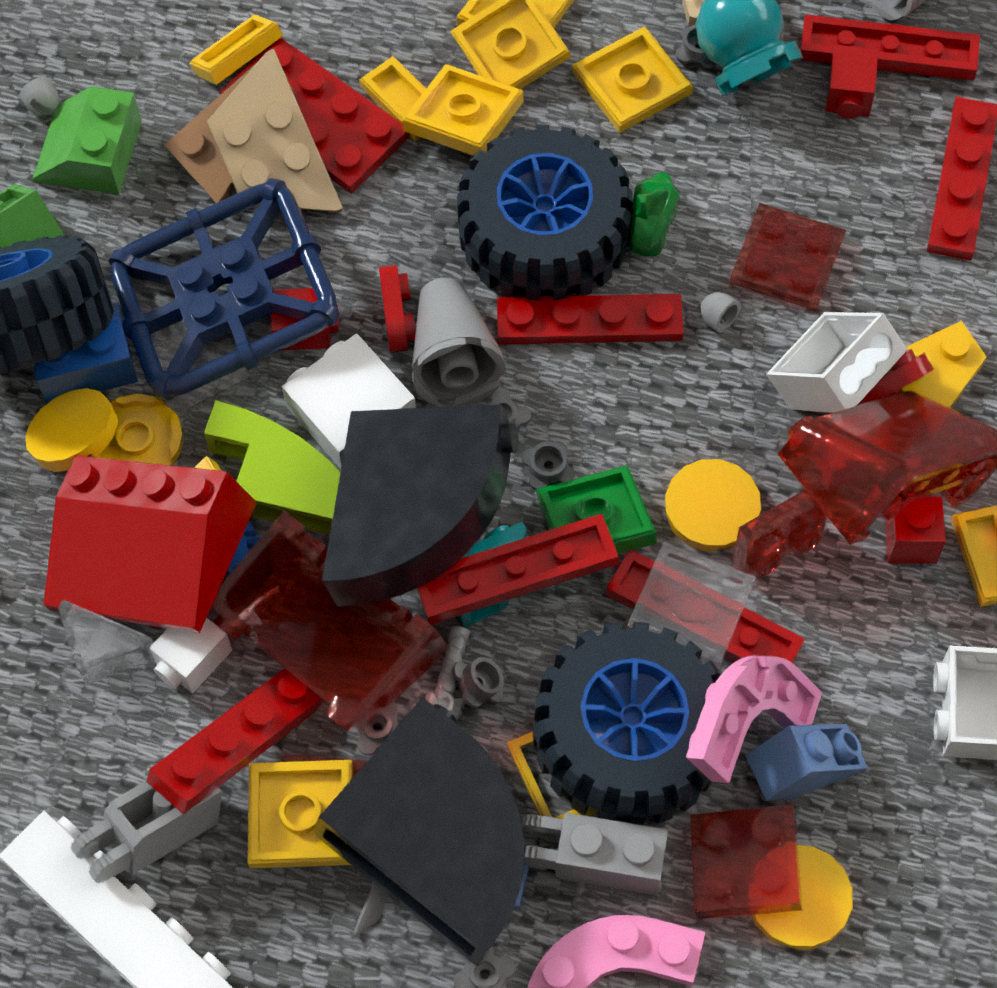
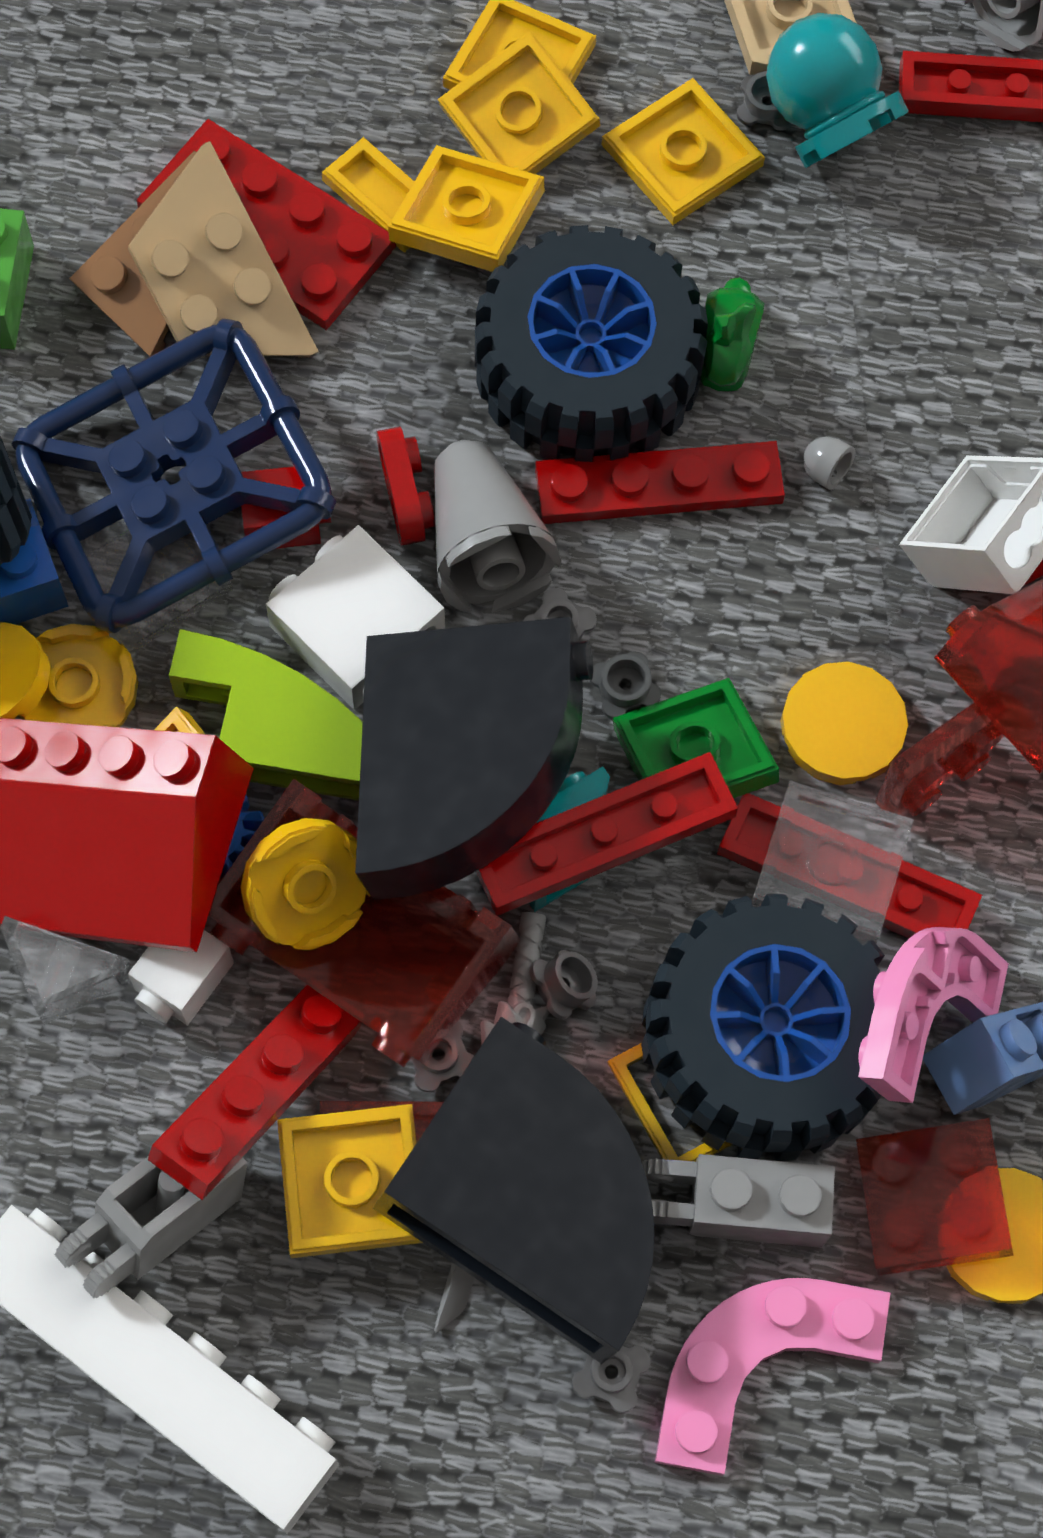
camera: 10 degrees left, 5 degrees up
yellow tile [189,14,283,85] -> none
clear red plate [730,203,846,311] -> none
red brick [825,44,878,119] -> none
none -> yellow tile [240,818,370,950]

